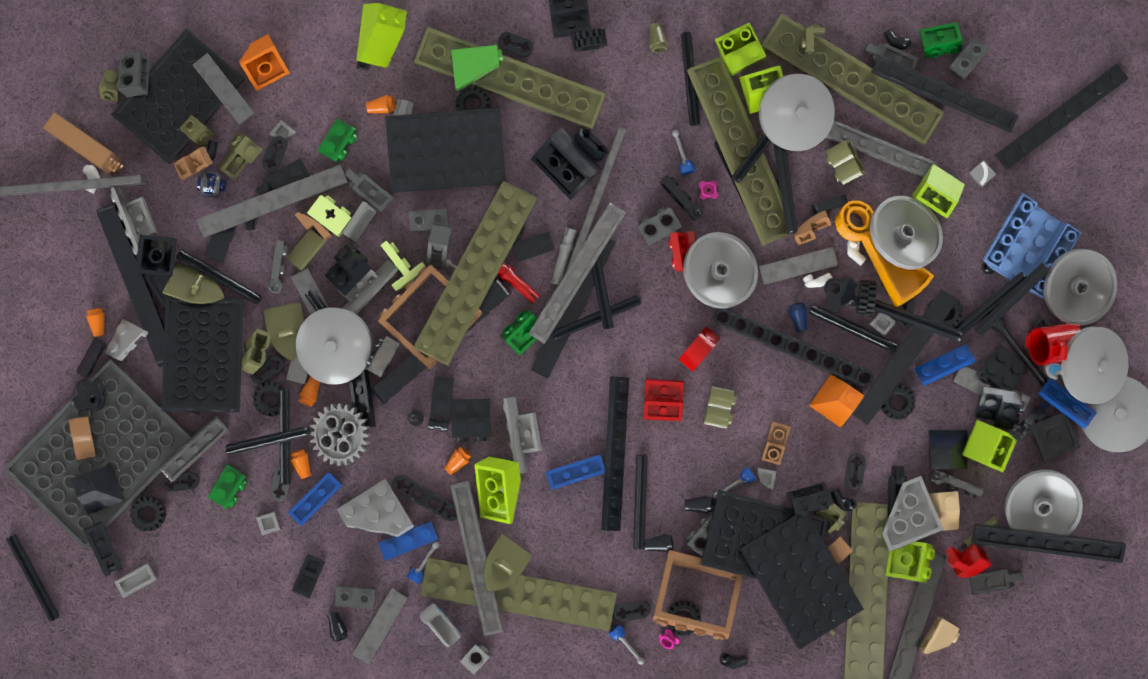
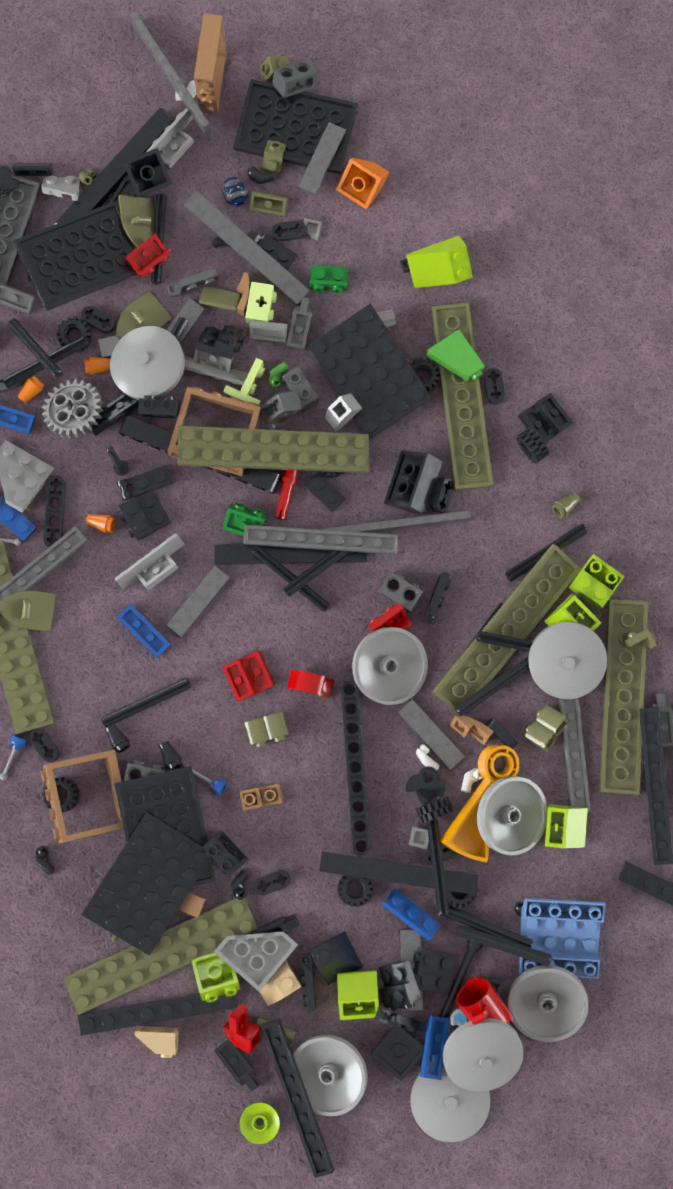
camera: 60 degrees right, 5 degrees down
orange cone [86,308,105,337] -> none
medium nougat slope [173,146,213,181] -> none
black slope [205,226,237,262] -> none
olive bracket [229,132,263,164] -> none
olive brick [241,329,270,374] -> none
orange cone [366,95,395,113] -> none
lime slope [474,456,521,524] -> none
light grey pin [551,228,577,285] -> none
black plate [601,376,629,531] -> none
dark pink plate [659,629,680,649] -> none
hinge [672,130,696,175] -> none
dark pink plate [699,180,718,200] -> none
light grey tile [757,468,777,490] -> none
dark blue cone [788,302,808,332] -> none
black axle [809,304,898,353] -> none
orange slope [809,375,864,428] -> none
olive bracket [816,503,847,534] -> none
light grey tile [969,160,996,187] -> none
none -> olive arm [79,169,96,185]
none -> red bracket [125,234,171,276]
none -> flat silver tile [167,566,230,638]
none -> lime dish [240,1102,280,1144]
none -> bright green arm [269,361,289,388]
none -> light grey slope [325,394,362,432]

